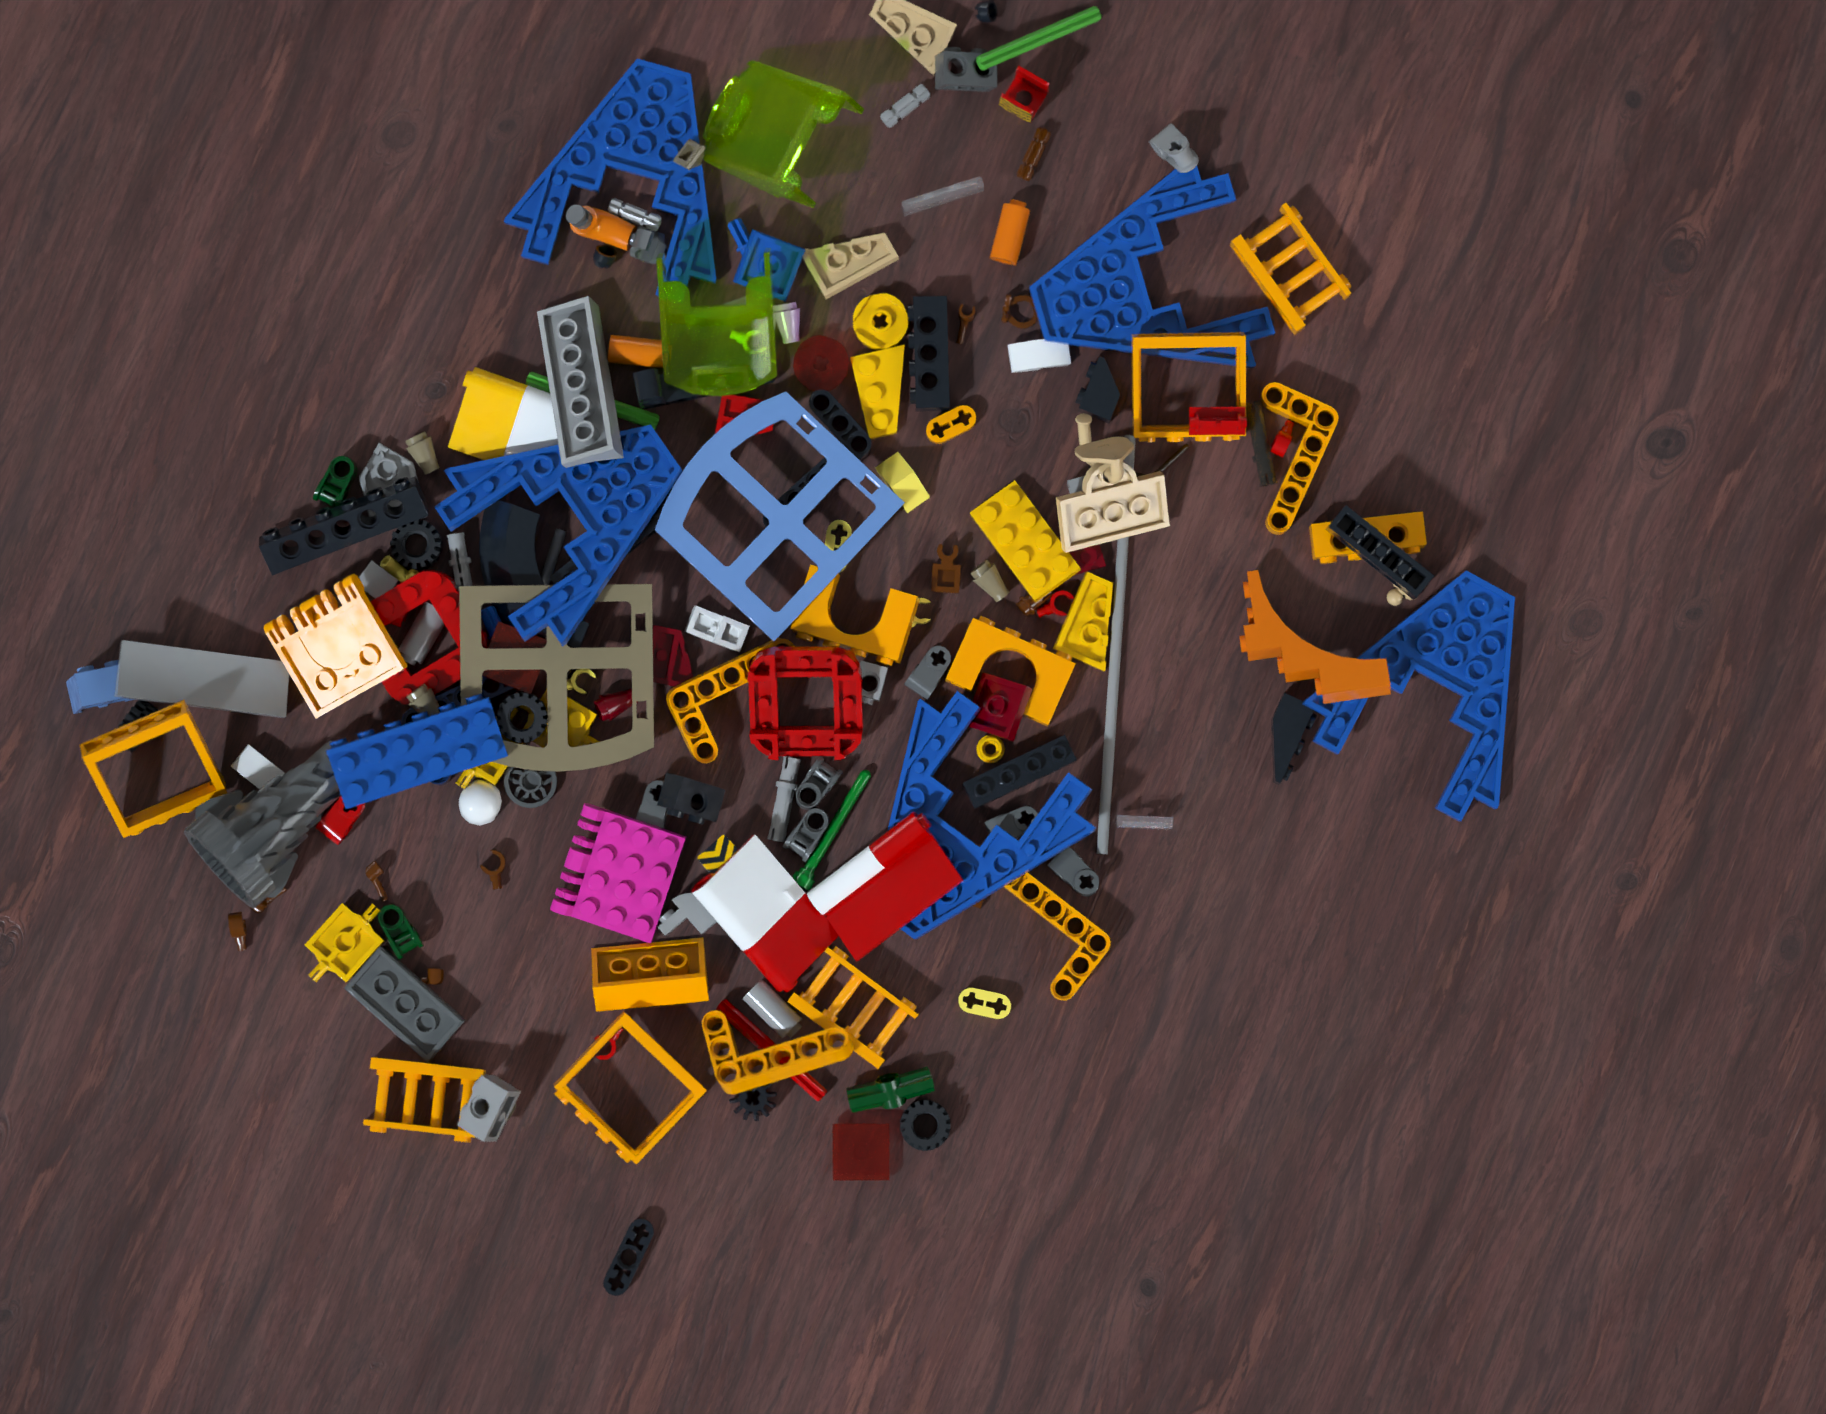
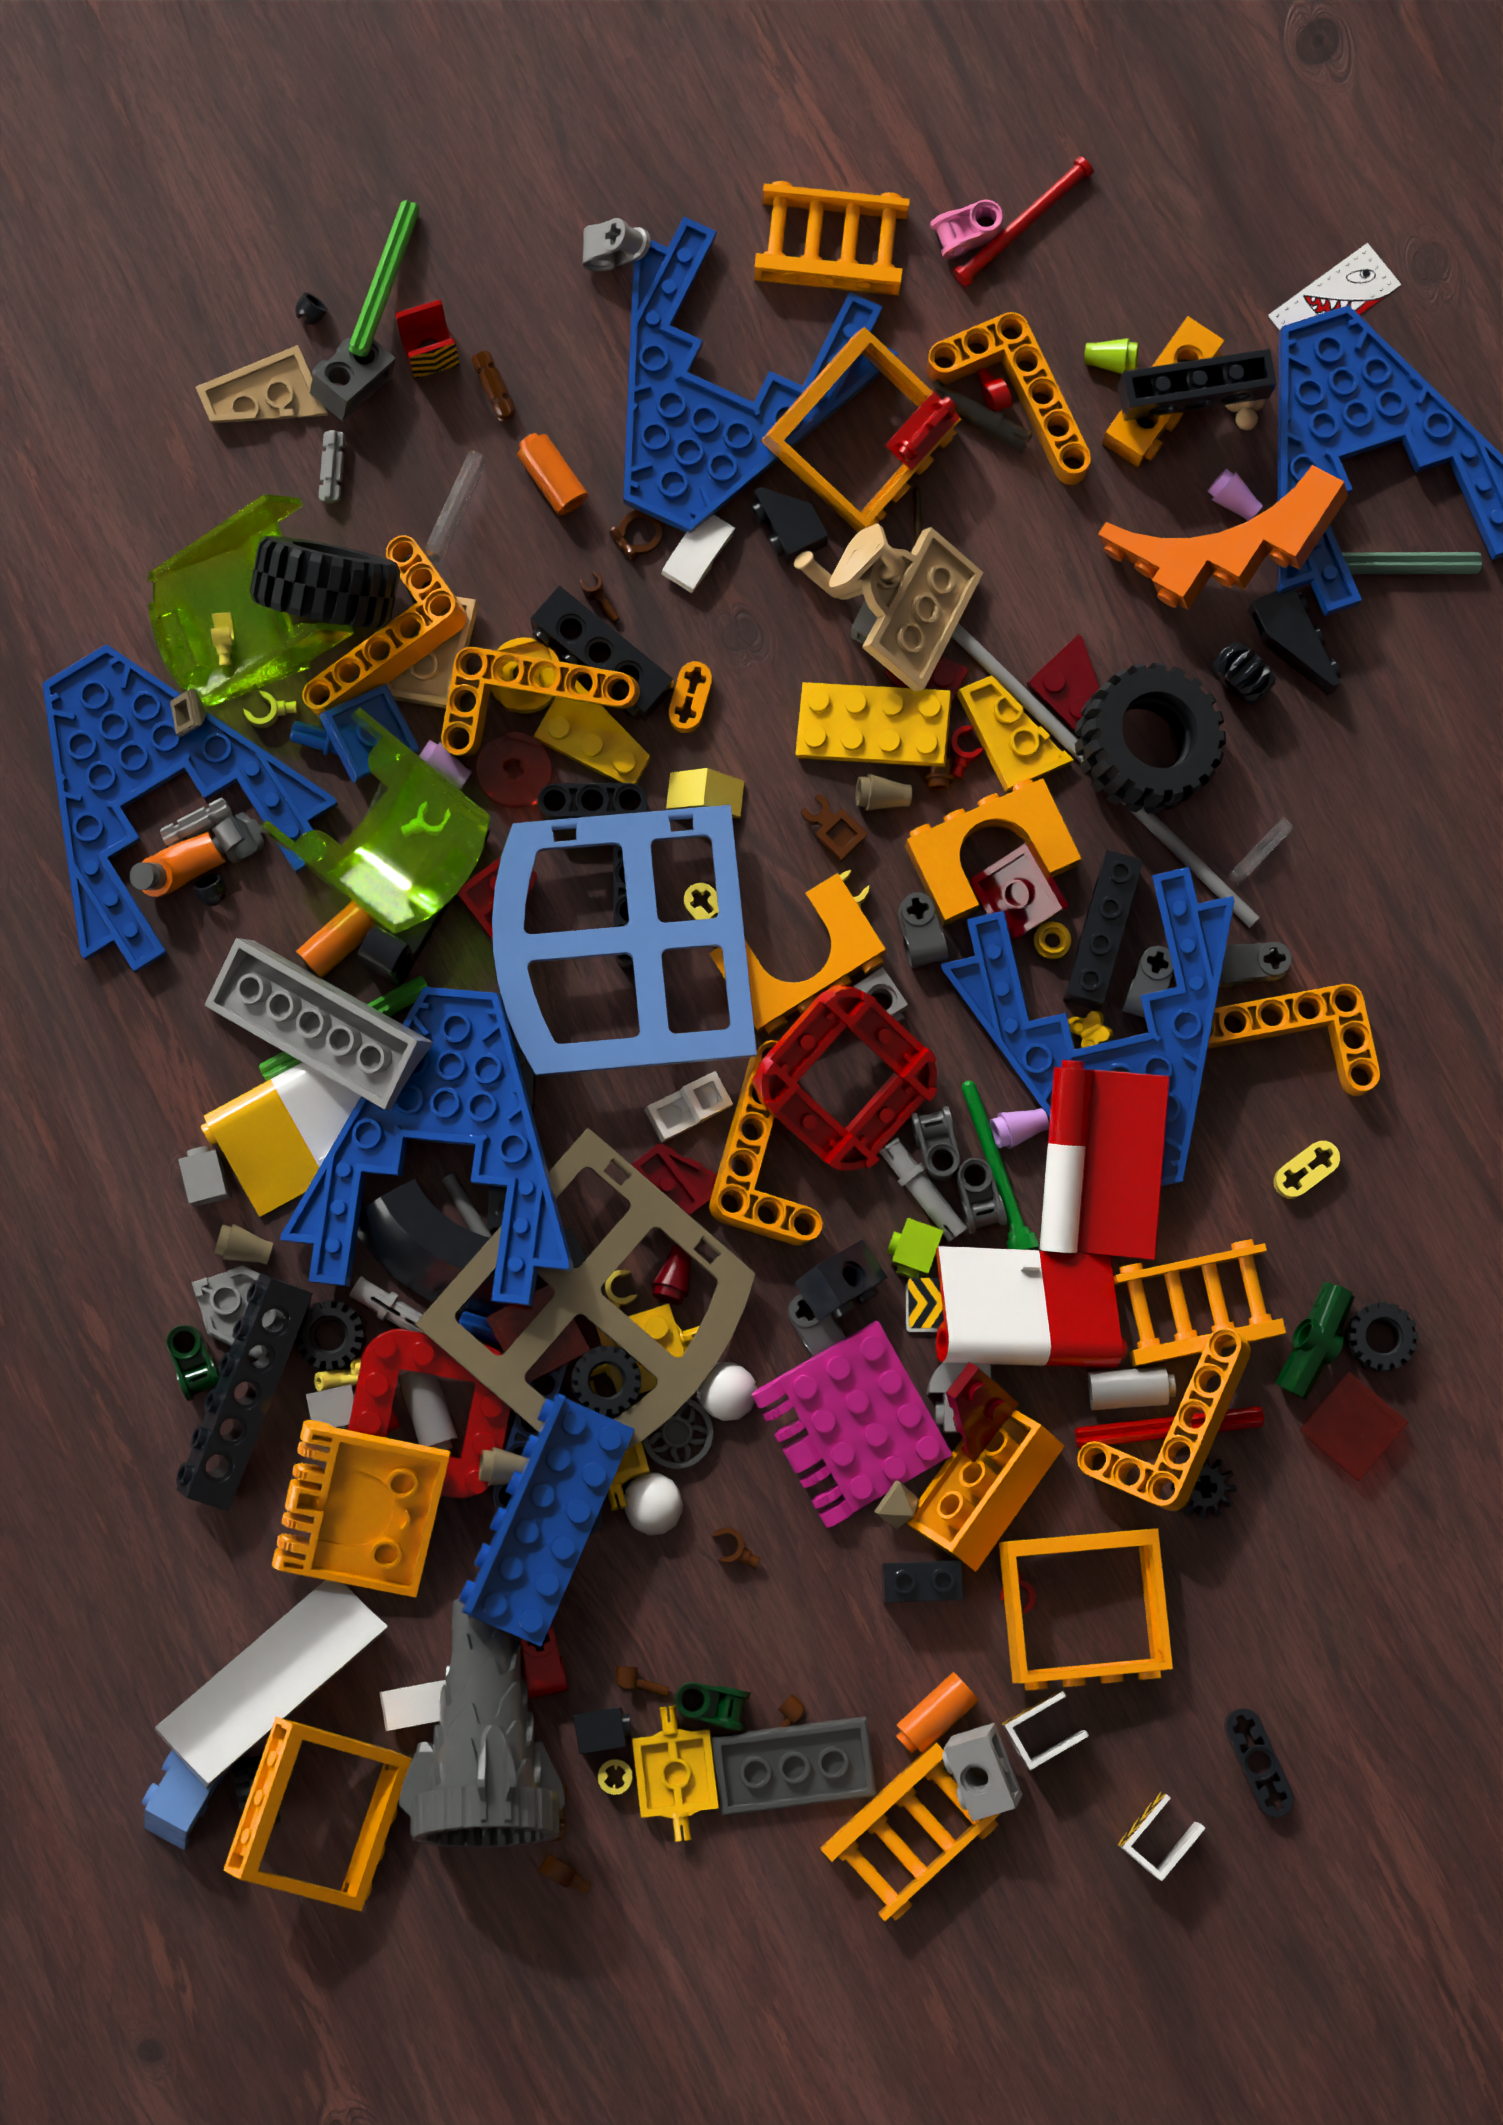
camera: 50 degrees left, 5 degrees down
none -> light grey brick [178,1146,231,1208]
none -> light yellow piece [210,612,235,666]
none -> light yellow piece [243,691,297,728]
none -> black tyre [250,536,400,629]
none -> light orange beam [302,535,467,719]
none -> light orange beam [441,647,640,757]
none -> black brick [573,1706,633,1754]
none -> light yellow bush [598,1759,633,1795]
none -> white hair [696,1362,757,1421]
none -> dark tan slope [874,1480,919,1529]
none -> black brick [881,1560,963,1603]
none -> lime brick [887,1218,944,1278]
none -> orange brick [896,1672,980,1754]
none -> bright pink piece [930,199,1003,259]
none -> dark red wing [946,1362,1019,1463]
none -> red bar [953,156,1094,287]
none -> lavender cone [990,1108,1049,1149]
none -> white piece [1001,1690,1089,1770]
none -> dark red wing [1026,634,1099,738]
none -> yellow piece [1068,1010,1113,1048]
none -> black tyre [1075,662,1226,814]
none -> lime cone [1084,338,1139,374]
none -> white piece [1117,1792,1205,1881]
none -> lavender cone [1207,468,1263,521]
none -> black gear [1213,642,1276,705]
none -> white sticker [1268,243,1401,330]
none -> sand green axle [1342,552,1482,574]

